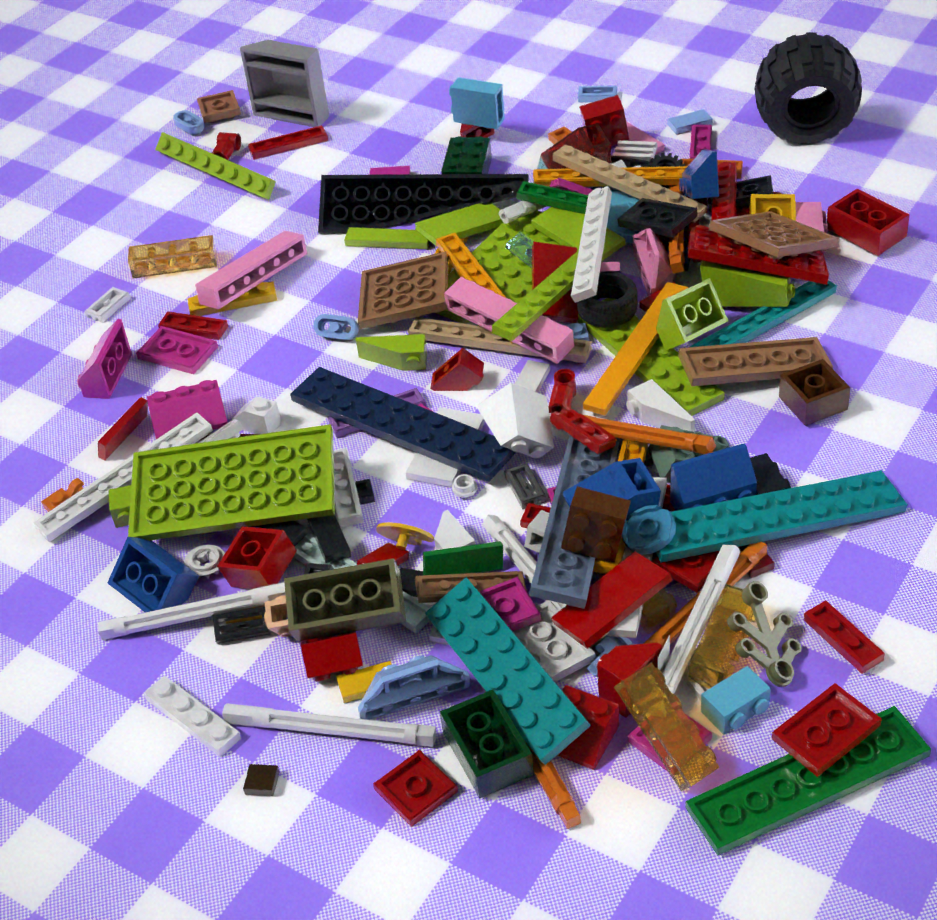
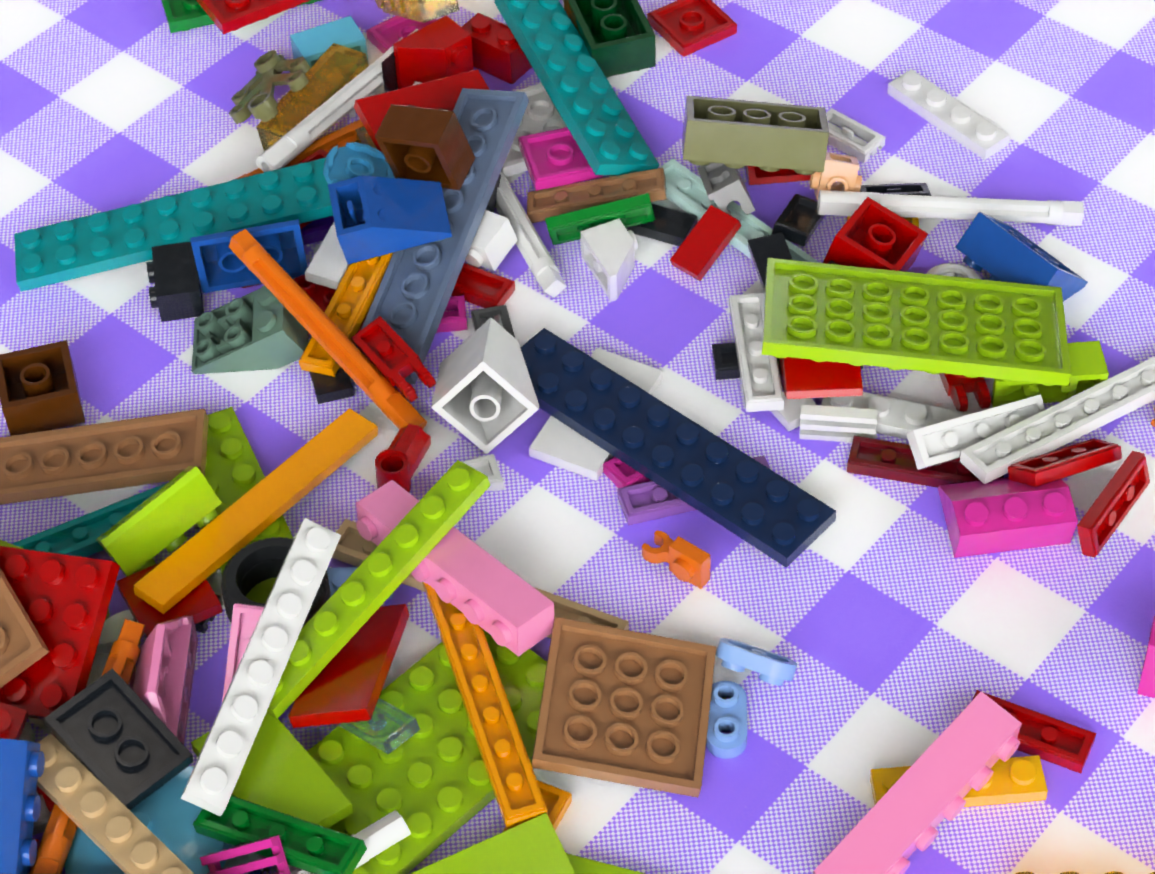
camera: 175 degrees left, 5 degrees up
dark pink tile [136,326,218,375] -> none
white piece [222,703,437,747] -> none
white slope [228,396,282,434] -> none
dark brown tile [243,764,280,796] -> none
lime slope [356,334,427,371] -> none
light blue wedge [358,655,470,720] -> none
yellow piece [376,522,434,550] -> none
red slope [430,348,484,391] -> none
white plate [452,474,477,498] -> none
white slope [626,379,695,432] -> none
red plate [803,600,885,674] -> none
none -> orange plate [642,530,711,589]
none -> light blue plate [706,681,747,759]
none -> white tile [826,108,886,163]
none -> red tile [1008,438,1122,487]

